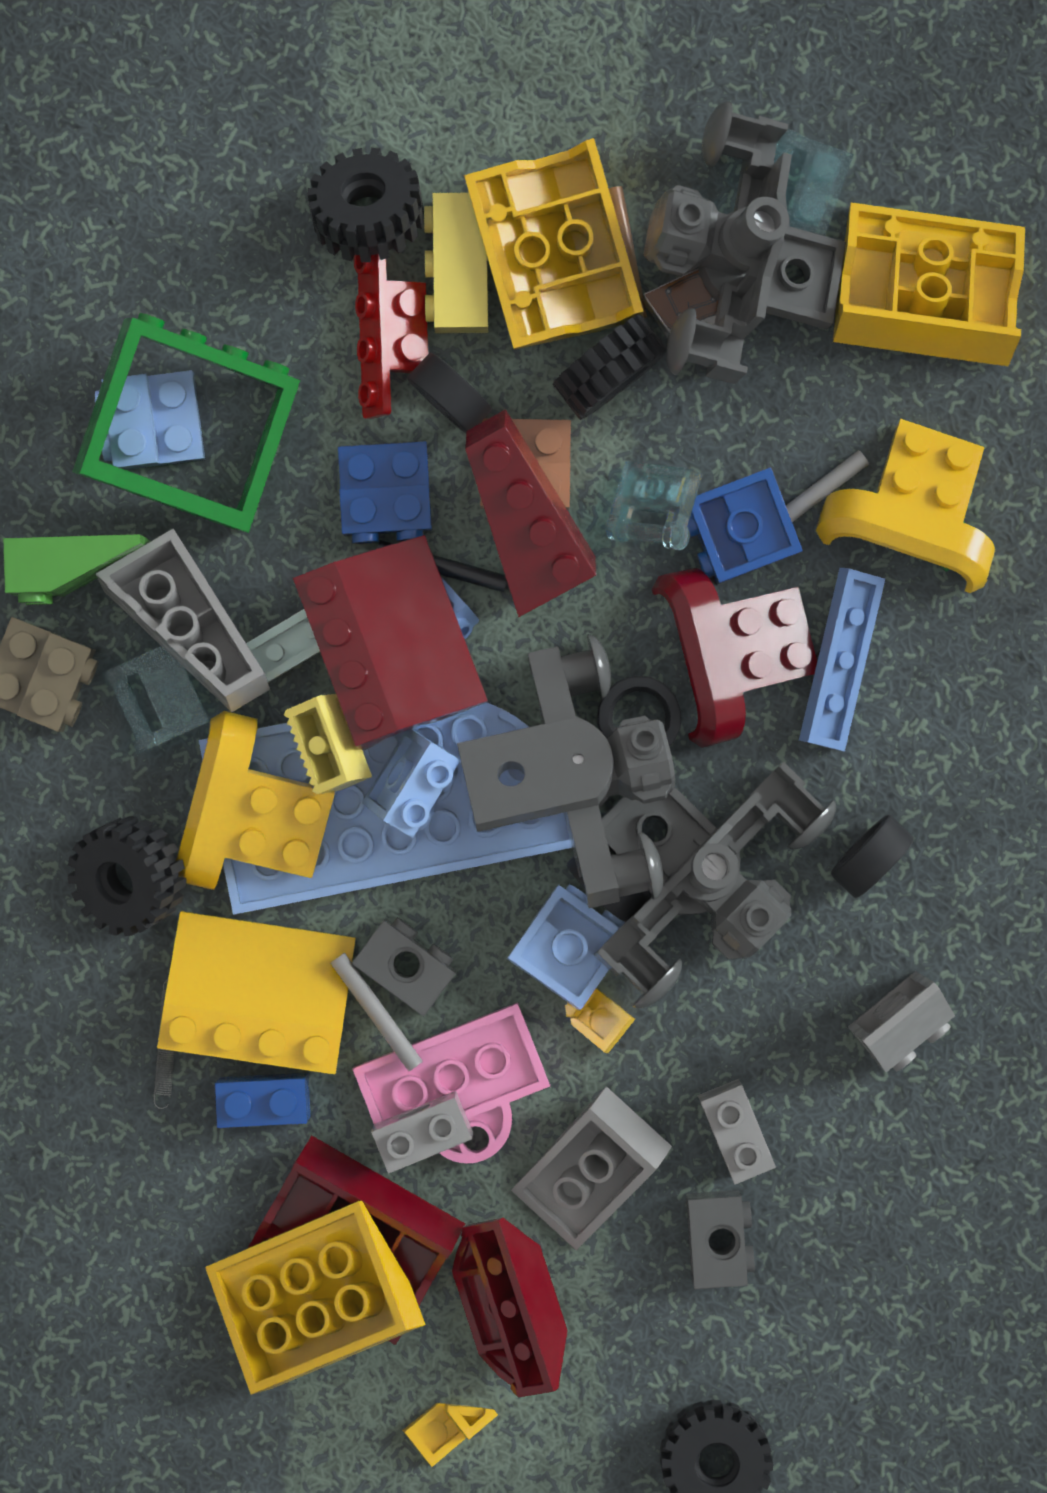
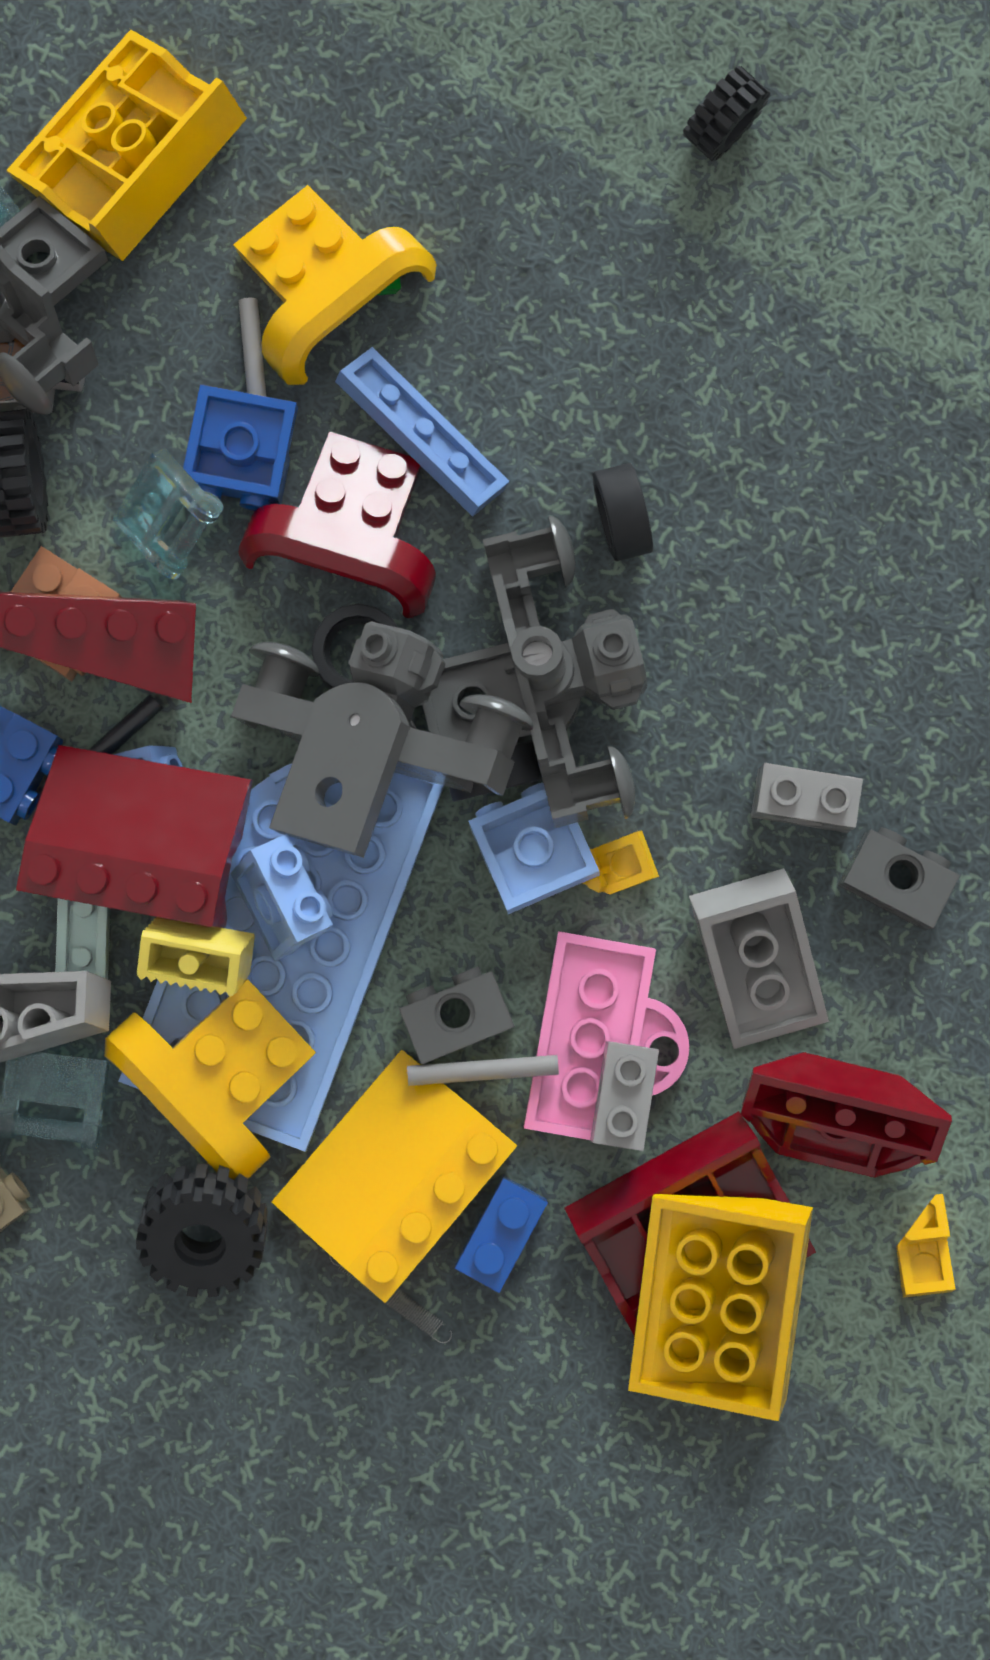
camera: 60 degrees left, 5 degrees down
light grey slope [848,971,955,1072] -> none

